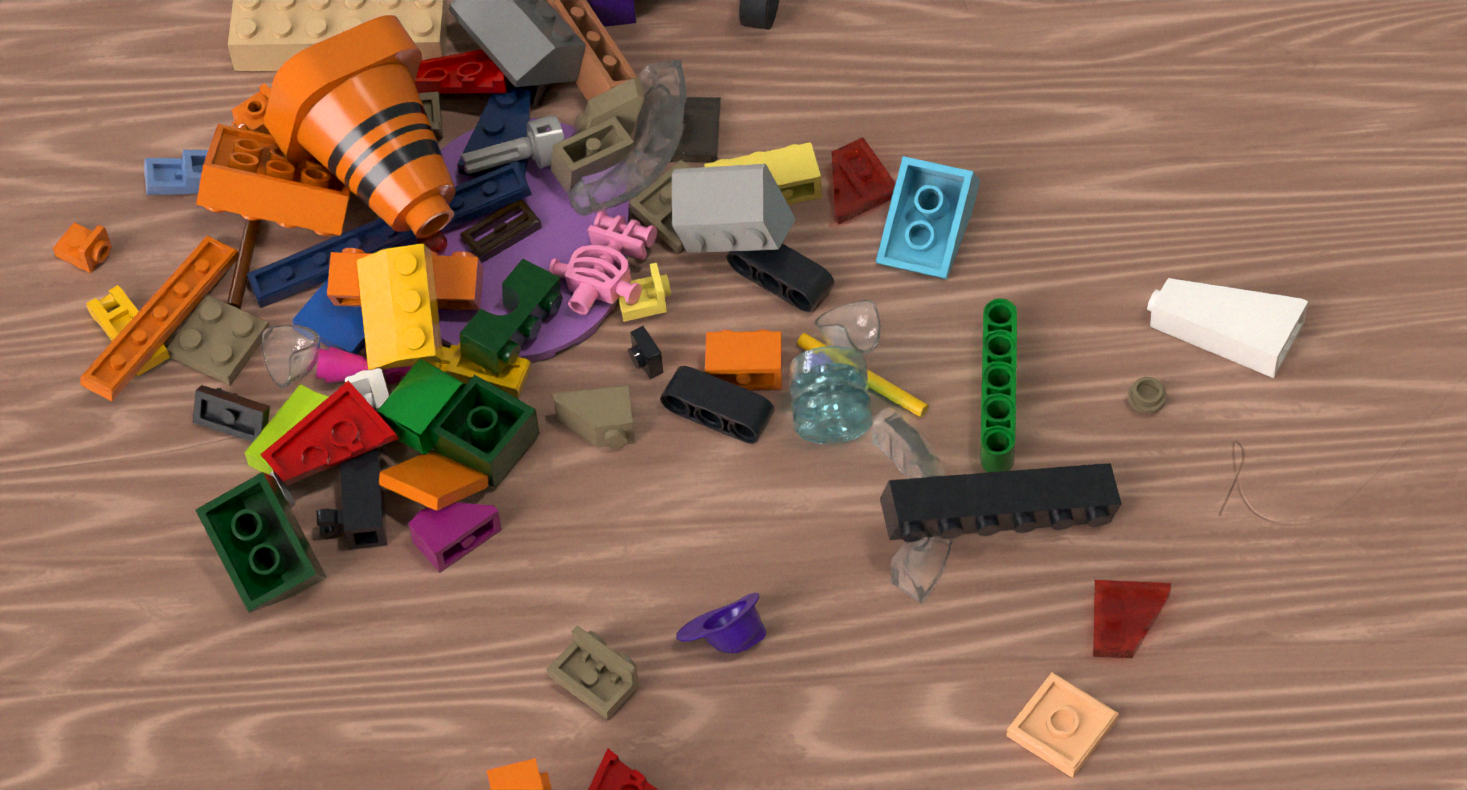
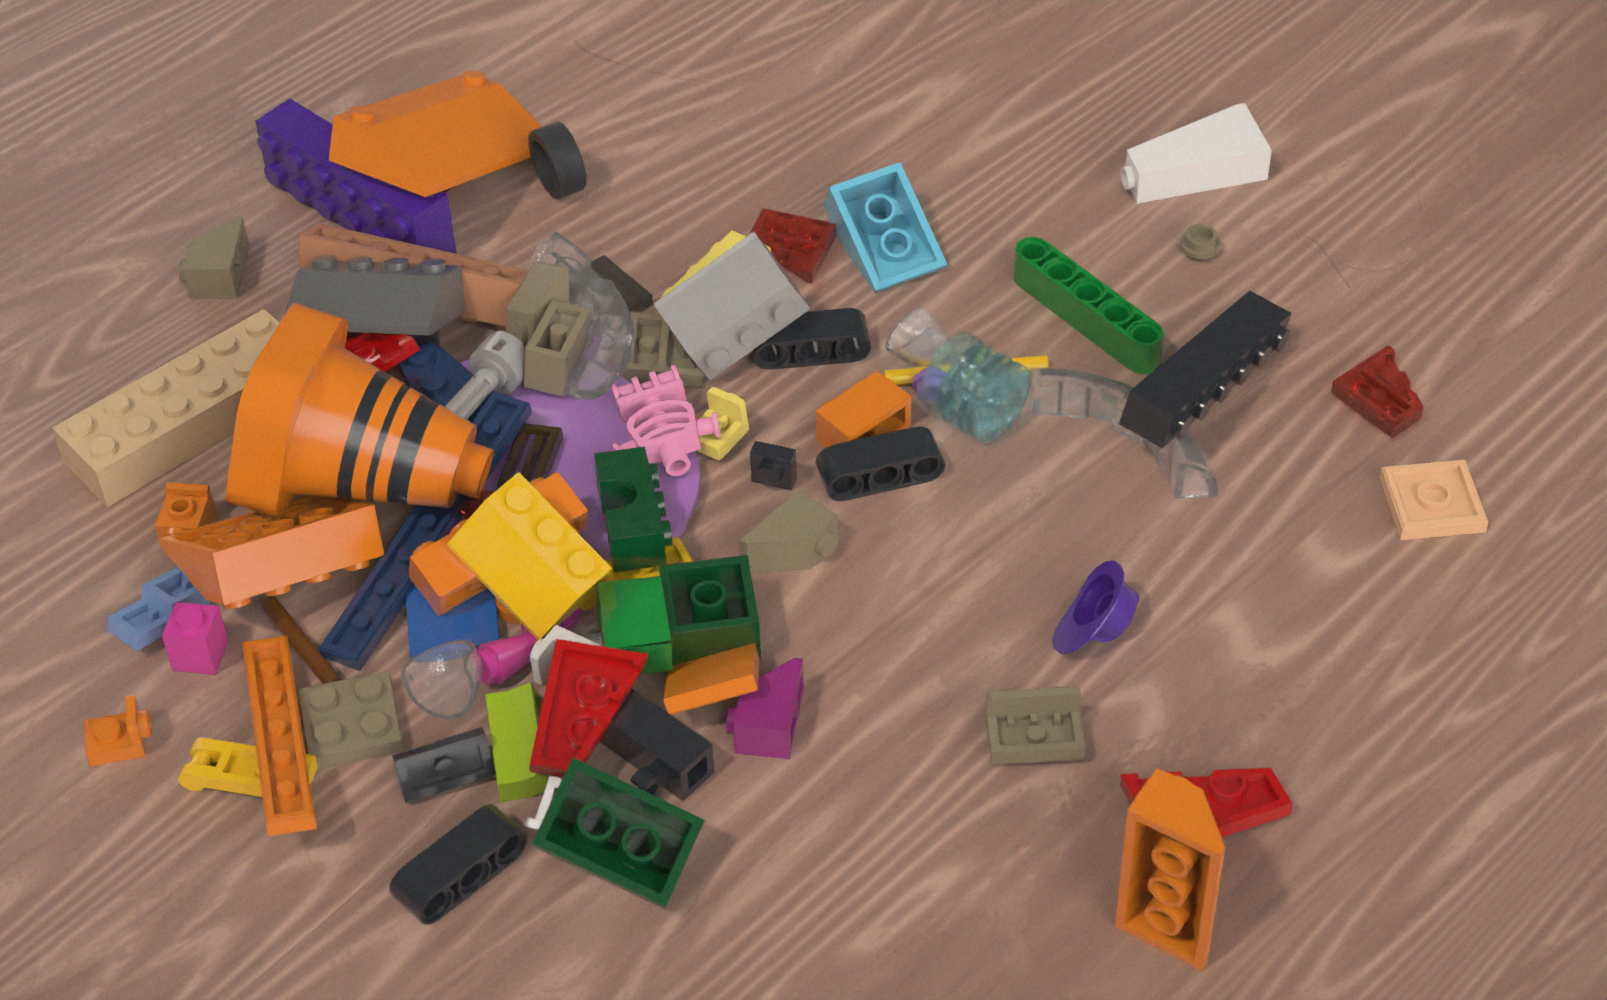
camera: 45 degrees left, 10 degrees down
none -> dark pink brick [162,602,229,675]
none -> black beam [389,804,528,925]

